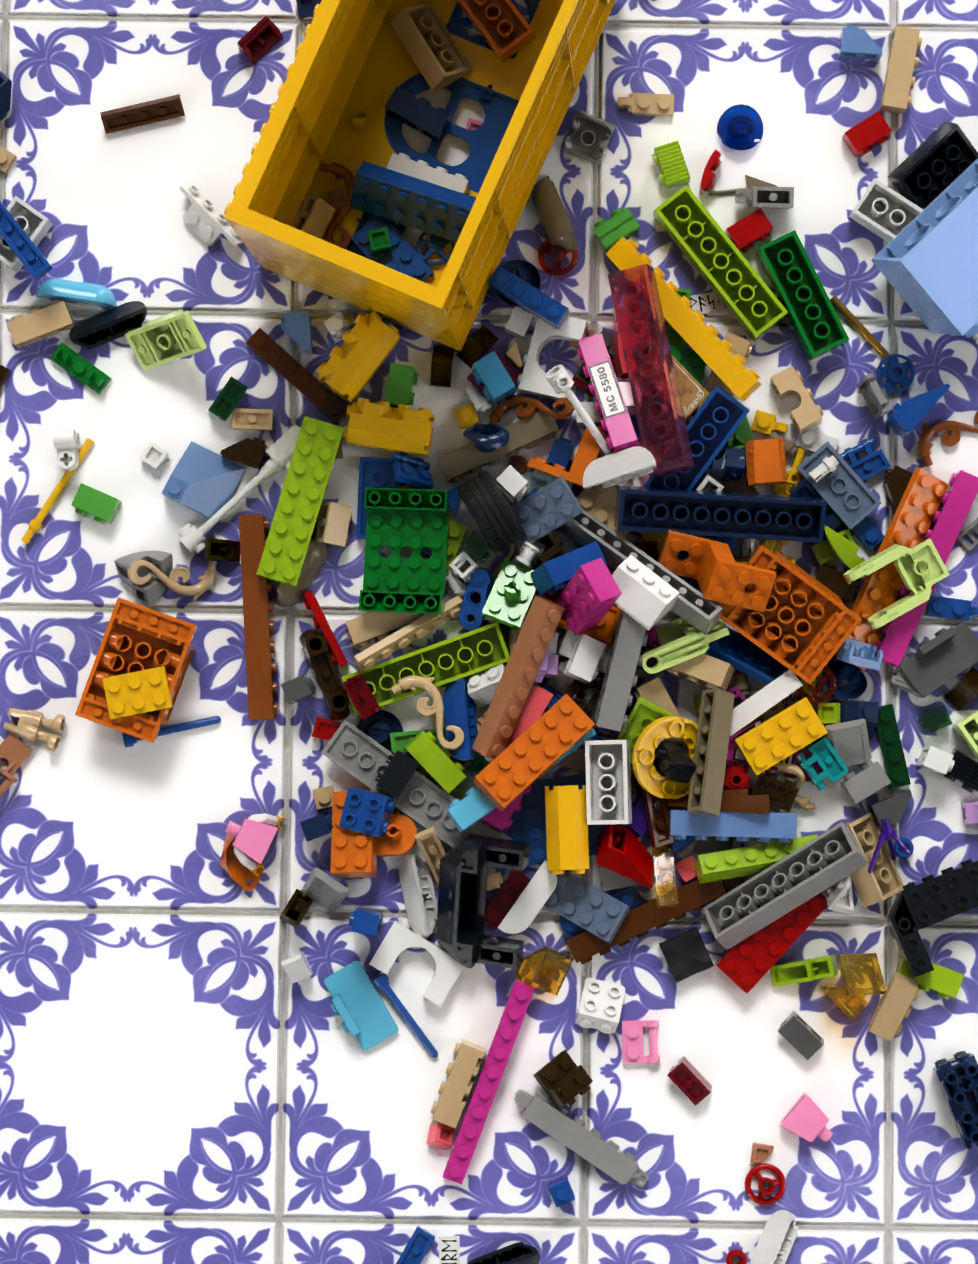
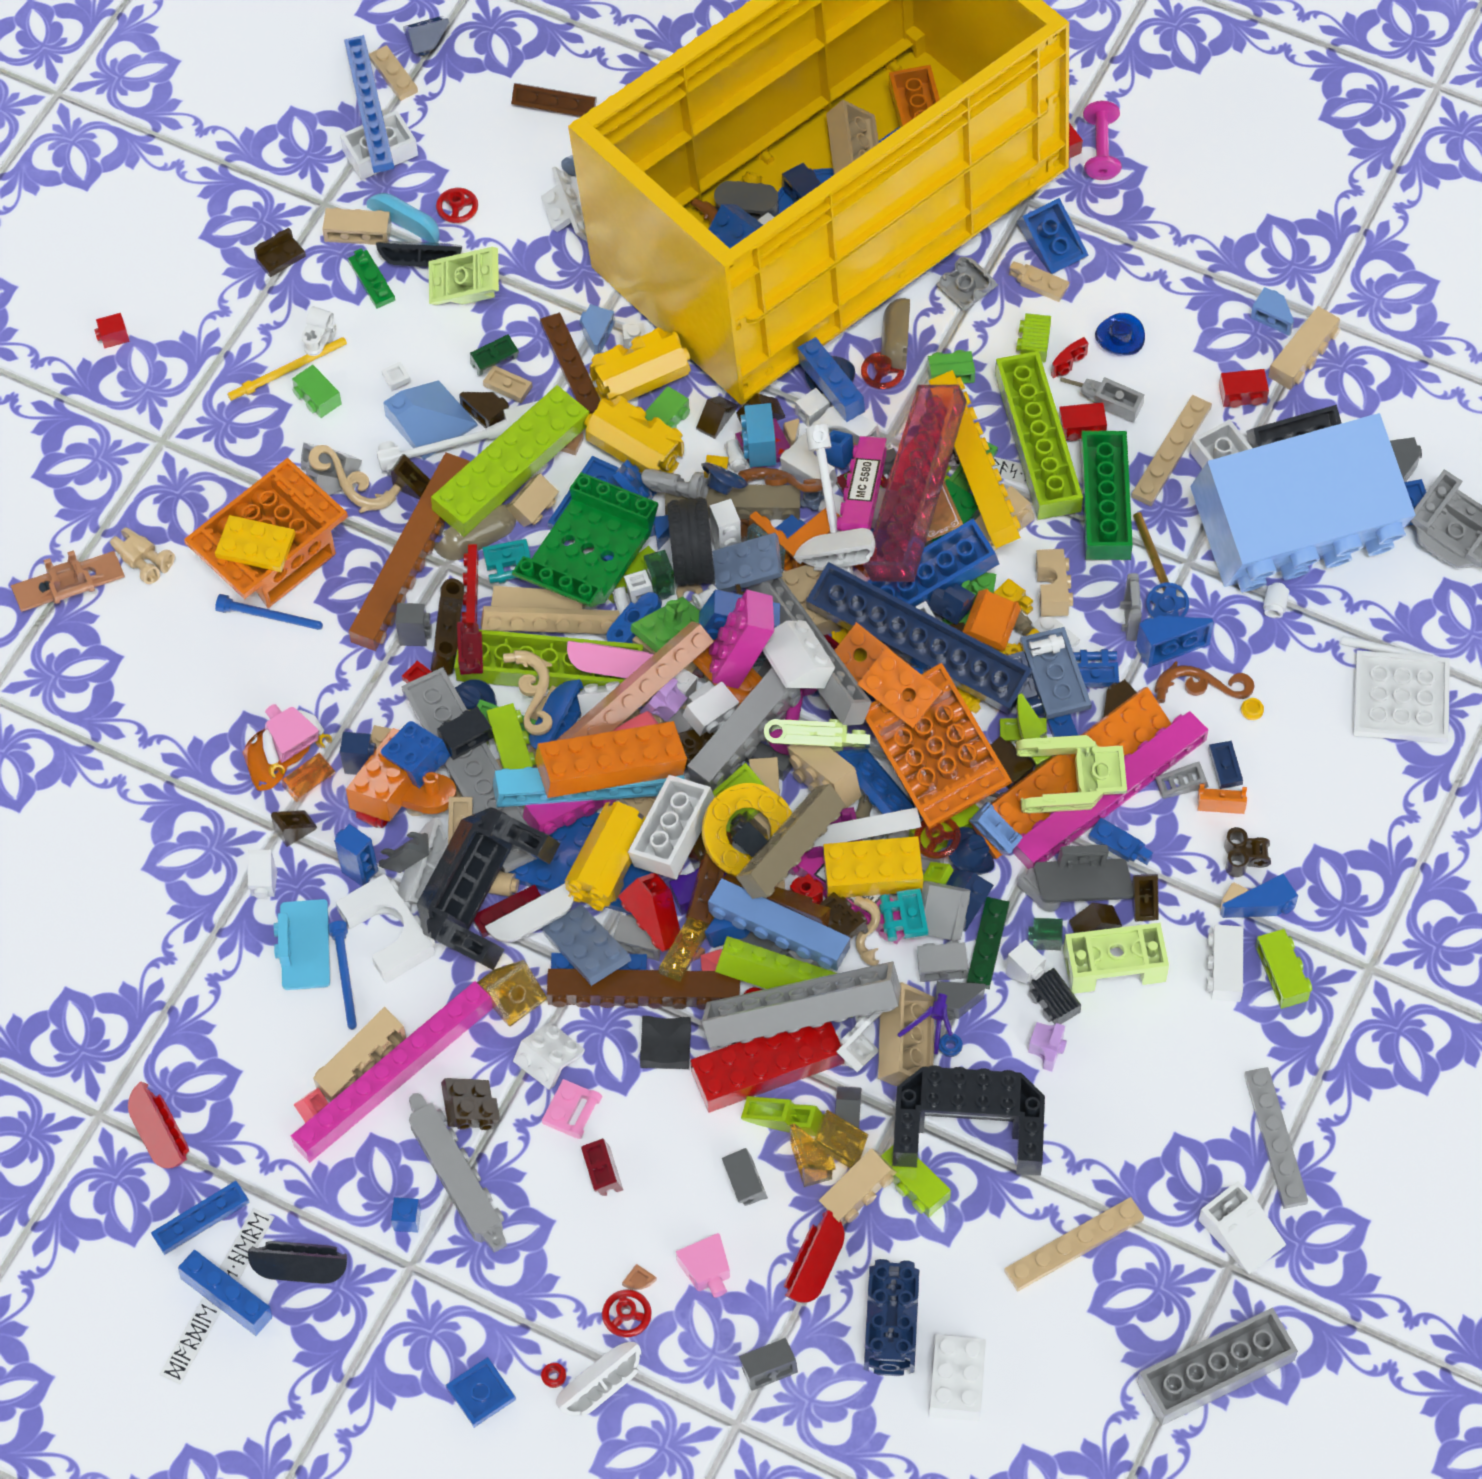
camera: 25 degrees right, 25 degrees down
light grey slope [303,867,349,913] -> none
none -> brick [128,1081,189,1168]
none -> clear orange hinge [282,752,335,802]
none -> dark grey hinge [379,832,429,873]
none -> red piece [436,187,479,223]
none -> teal plate [482,538,531,584]
none -> sand blue plate [561,155,576,176]
none -> bright pink brick [567,641,654,678]
none -> light grey piece [641,469,709,499]
none -> dark grey brick [714,181,779,220]
none -> dark grey hinge [739,1338,798,1391]
none -> red brick [784,1210,845,1303]
none -> blue brick [825,430,854,469]
none -> dark grey slope [834,1086,862,1135]
none -> blue slope [1016,197,1089,274]
none -> tan plate [1131,394,1212,506]

